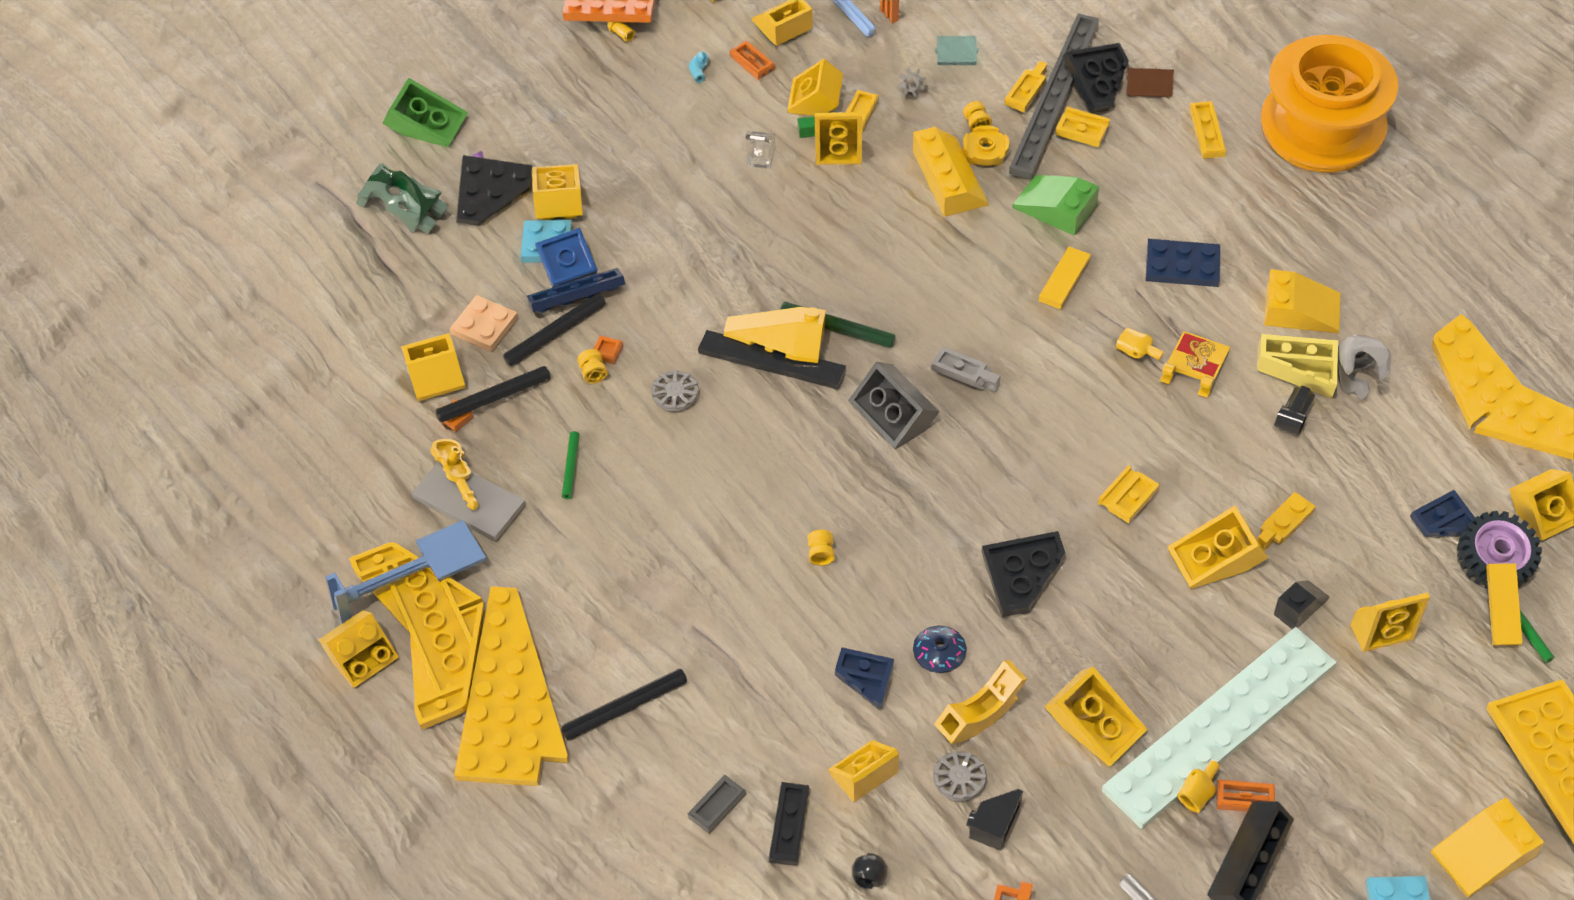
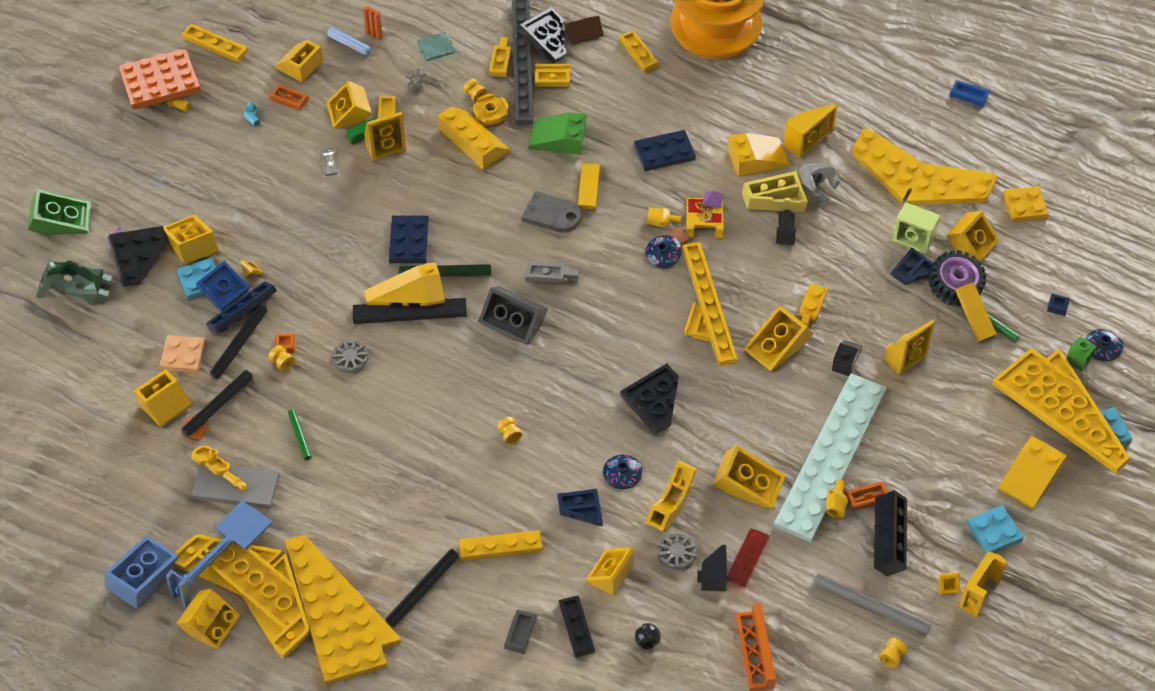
camera: 25 degrees left, 0 degrees up
none -> medium blue slope [104,535,178,609]
none -> yellow slope [240,260,264,278]
none -> dark blue plate [389,216,429,263]
none -> yellow plate [459,530,543,561]
none -> flat silver tile [522,191,581,233]
none -> dark blue dish [645,235,682,268]
none -> nougat tile [665,227,690,247]
none -> yellow tile [682,242,738,367]
none -> medium lavender slope [703,191,723,208]
none -> clear red tile [727,528,769,588]
none -> yellow slope [783,104,838,158]
none -> yellowish green brick [892,202,940,254]

